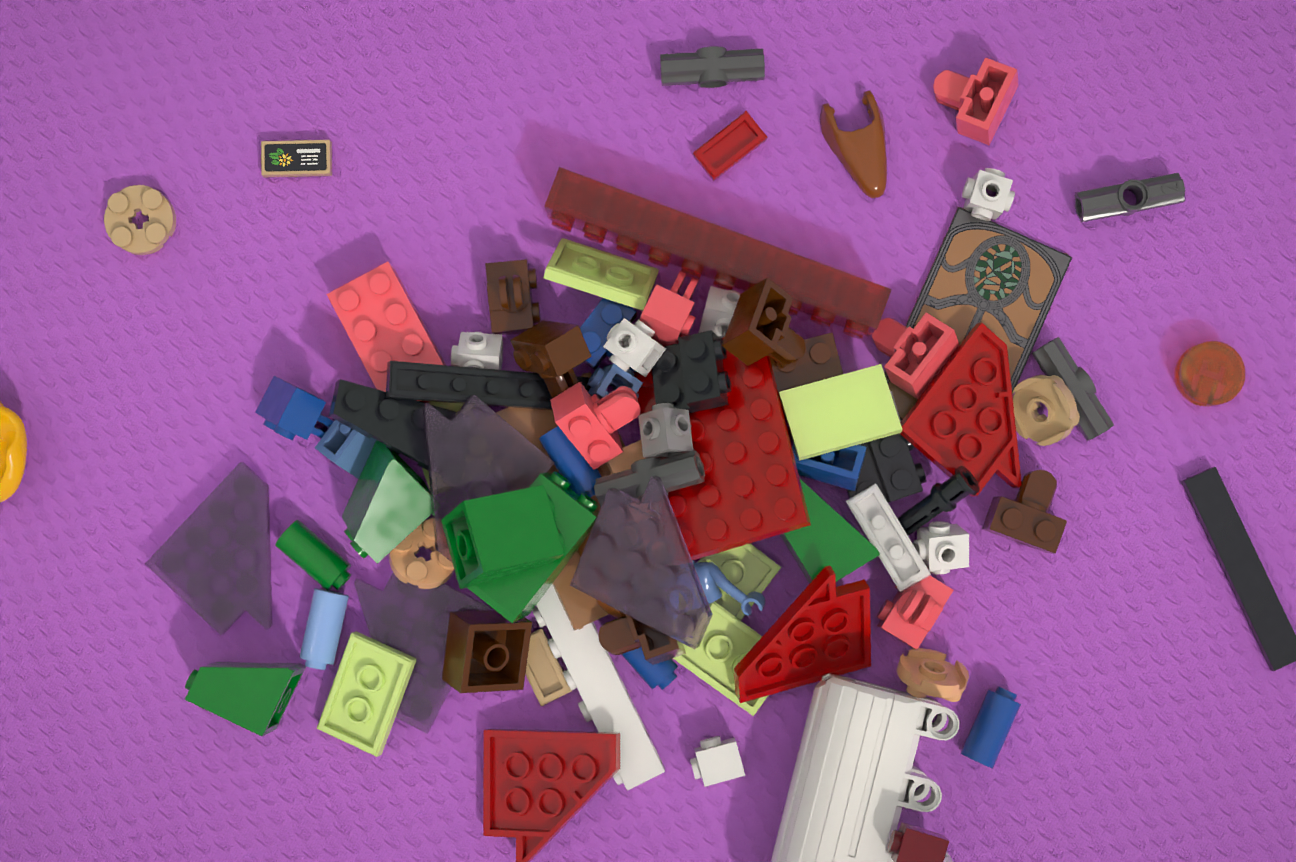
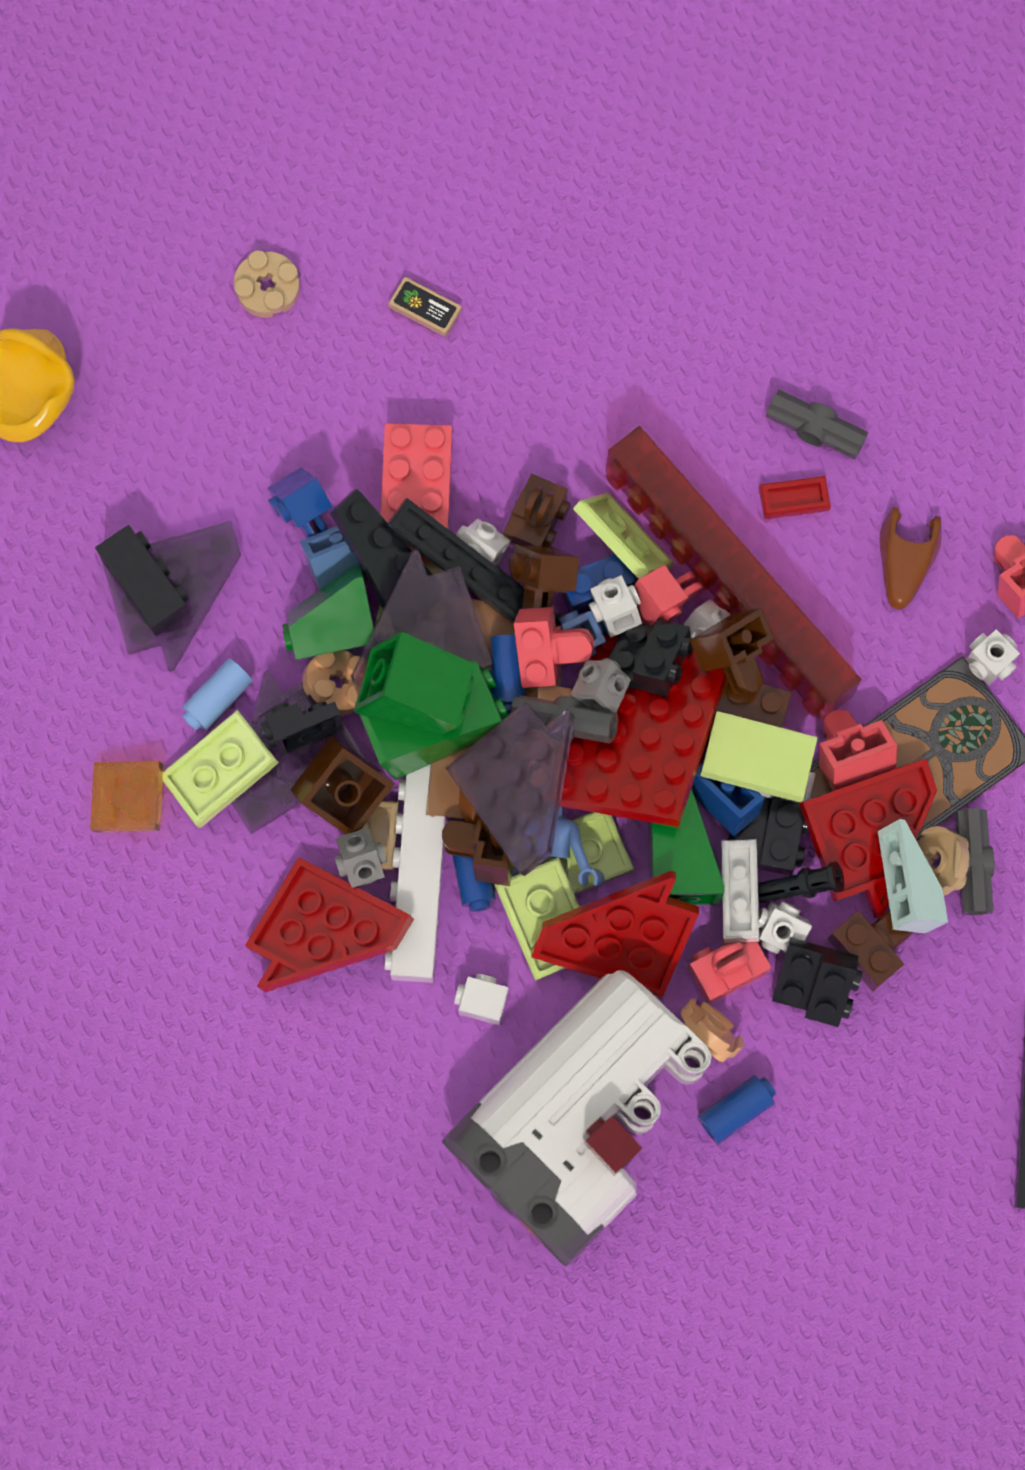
camera: 30 degrees right, 10 degrees down
green slope [184,662,306,736] -> none
green brick [275,520,352,591] -> none
none -> clear yellow plate [90,761,163,832]
none -> black brick [95,525,190,636]
none -> black plate [260,701,344,756]
none -> light grey brick [334,827,387,888]
none -> black plate [772,937,863,1027]
none -> light aqua slope [878,819,948,933]

